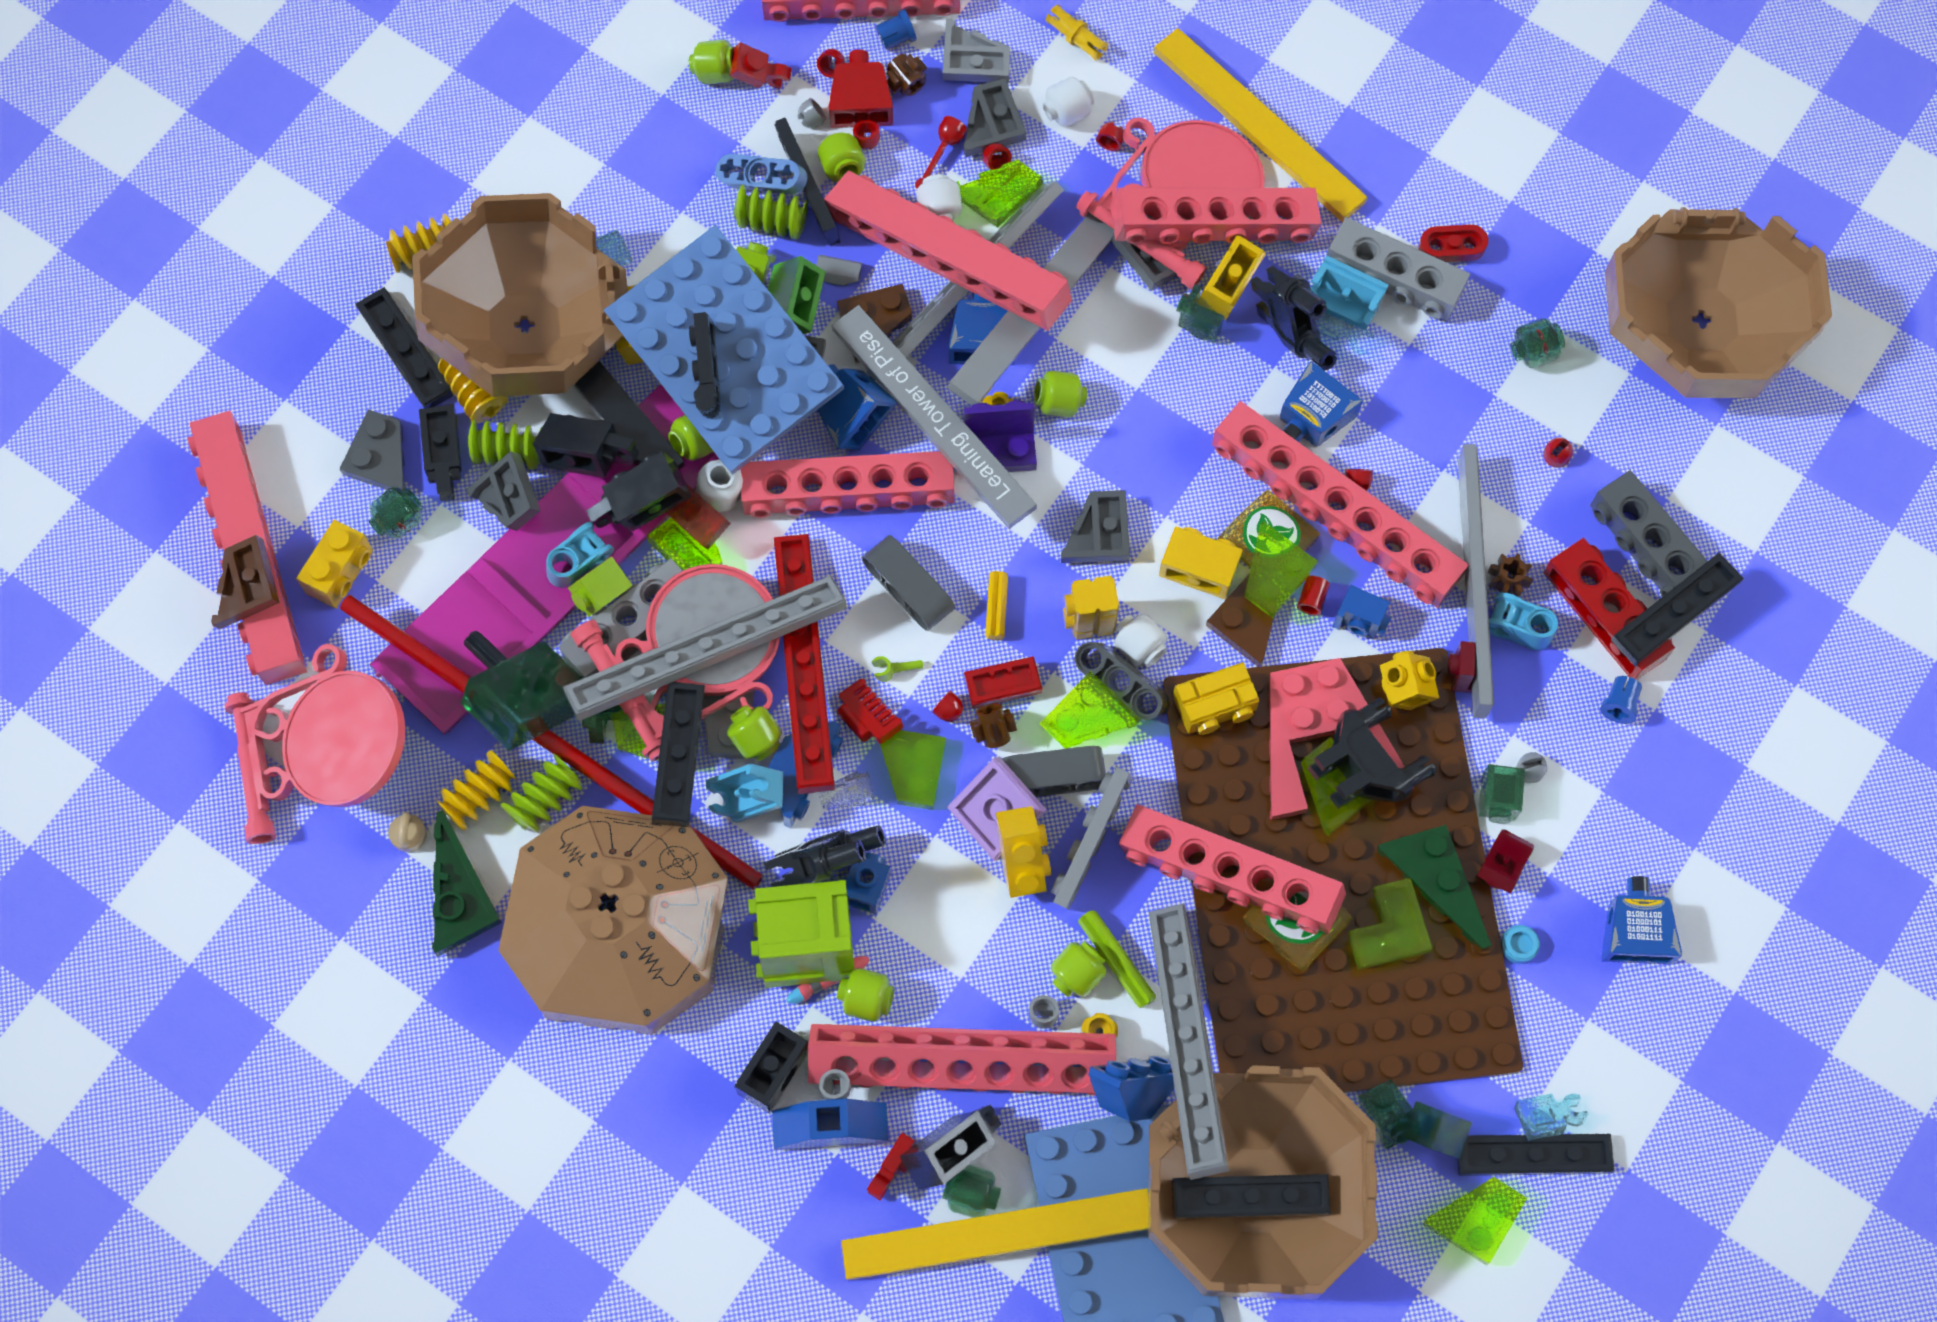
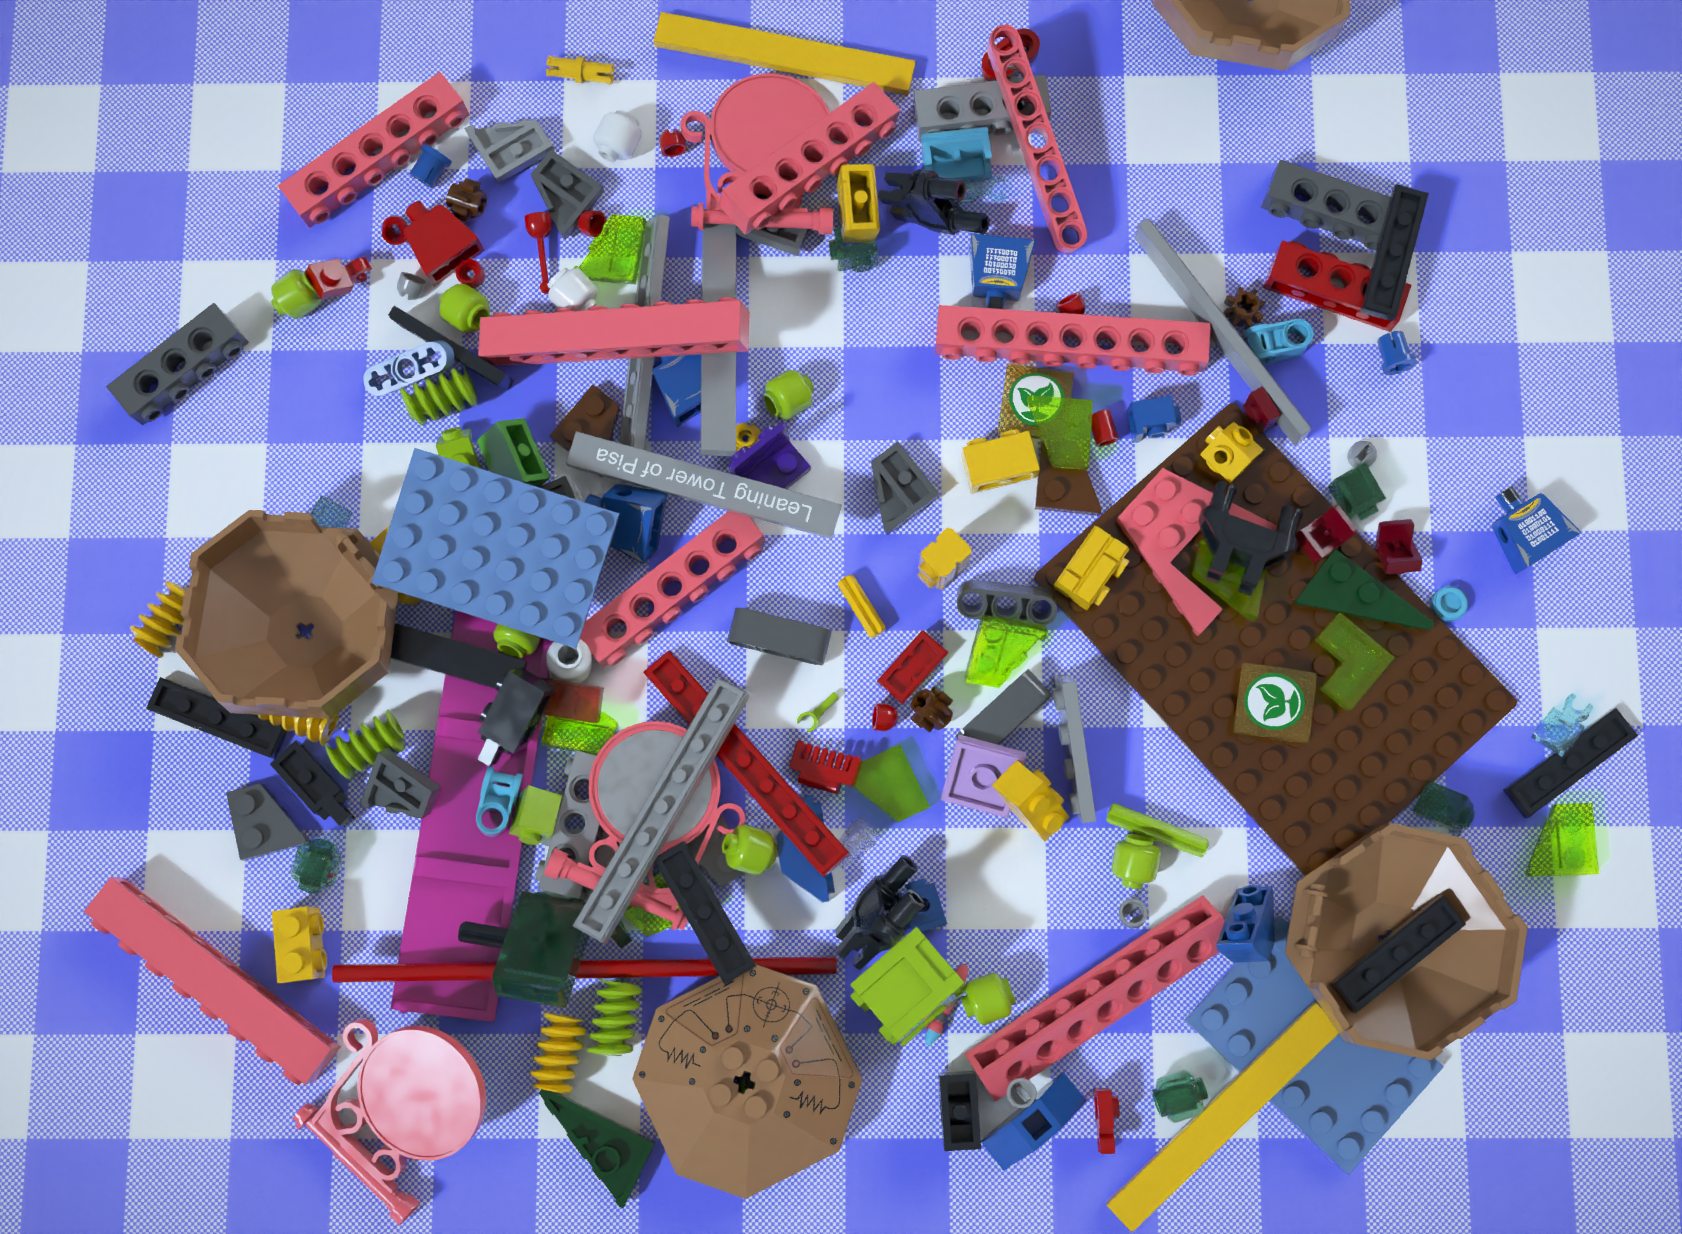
camera: 30 degrees left, 10 degrees up
reddish brown wing [211,535,280,629] -> none
tan tile [388,812,427,853] -> none
black hinge [533,413,639,478] -> none
black hinge [689,312,721,419] -> none
medium azure hinge [706,763,783,823] -> none
light grey piece [816,254,862,285] -> none
hinge [900,1105,1001,1190] -> none
yellow plate [1081,1013,1118,1037] -> none
white head [1114,614,1168,668] -> none
coral brick [1119,804,1347,934] -> none
light grey tile [1149,903,1229,1180] -> none
brick [1403,1101,1472,1159] -> none
head [1510,318,1565,369] -> none
hinge [1543,437,1573,468] -> none
none -> dark grey brick [106,303,249,425]
none -> coral beam [987,24,1087,254]
none -> dark red bracket [1295,505,1358,564]

